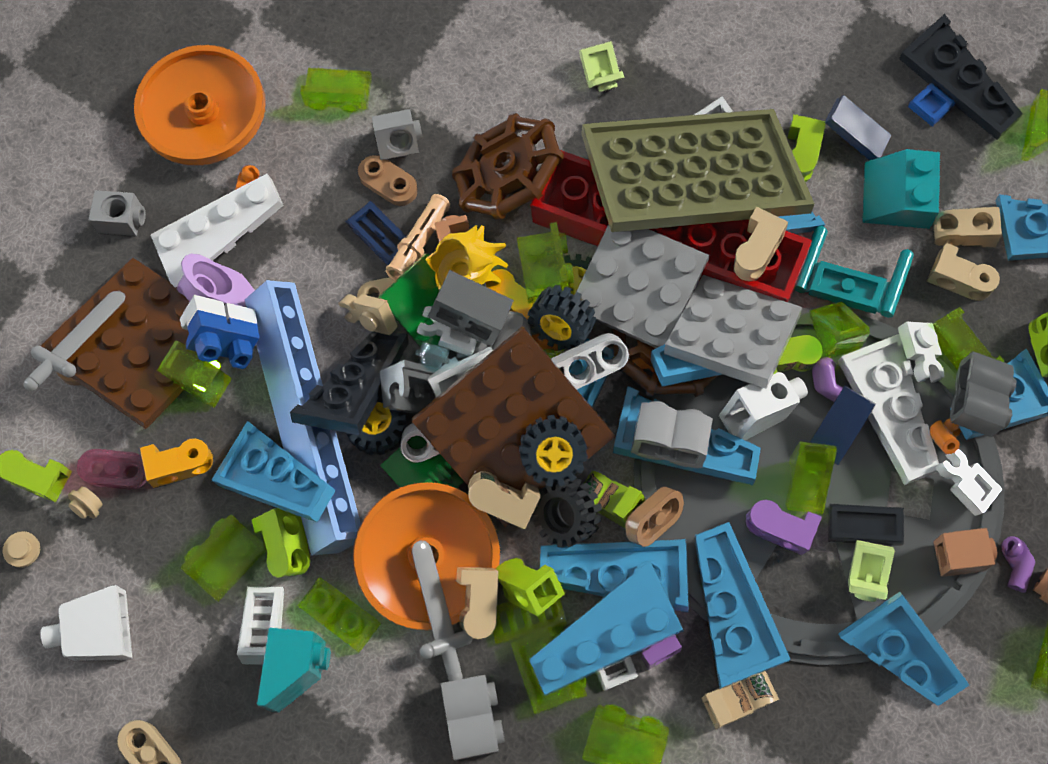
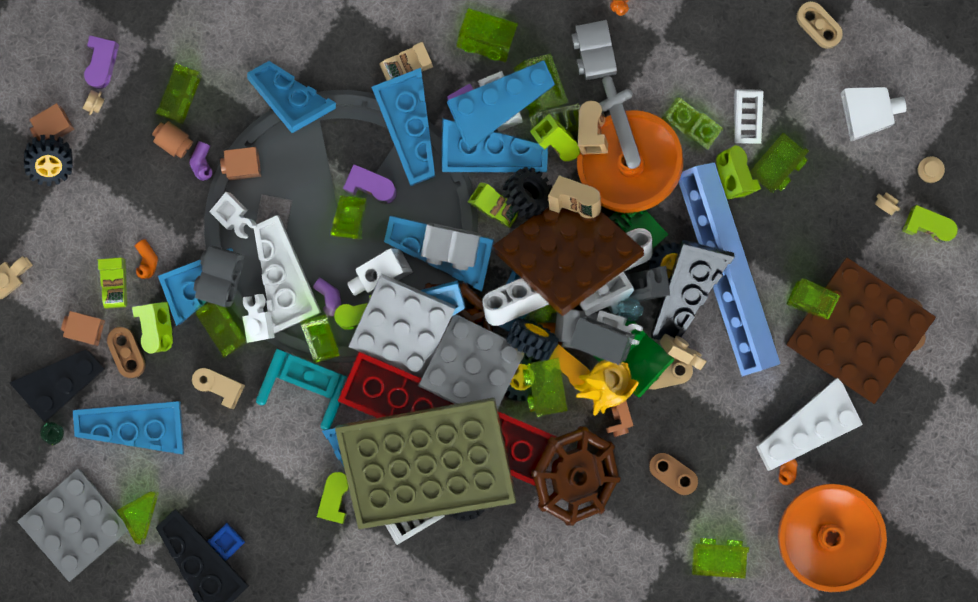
camera: 175 degrees right, 15 degrees up
light grey sword [24,291,125,391] -> none
clear pink plate [77,449,147,490] -> none
light grey brick [88,190,145,236] -> none
light orange leg [140,438,213,488] -> none
lavender piece [177,253,255,307] -> none
blue hips [180,295,260,369] -> none
dark azure wing [212,421,336,522] -> none
teal slope [257,627,331,713] -> none
dark blue tile [346,201,407,266] -> none
light grey brick [372,109,423,160] -> none
light nougat pin [386,194,450,281] -> none
black wheel [519,415,588,487] -> none
yellowish green bracket [579,41,624,92] -> none
medium nougat plate [625,487,684,547] -> none
tan leg [734,207,788,281] -> none
dark blue tile [807,386,876,465] -> none
tile [825,95,891,160] -> none
black tile [828,504,904,546] -> none
yellowish green bracket [848,540,895,602] -> none
teal slope [862,149,940,229] -> none
orange arm [930,418,961,454] -> none
tan leg [933,207,1002,247] -> none

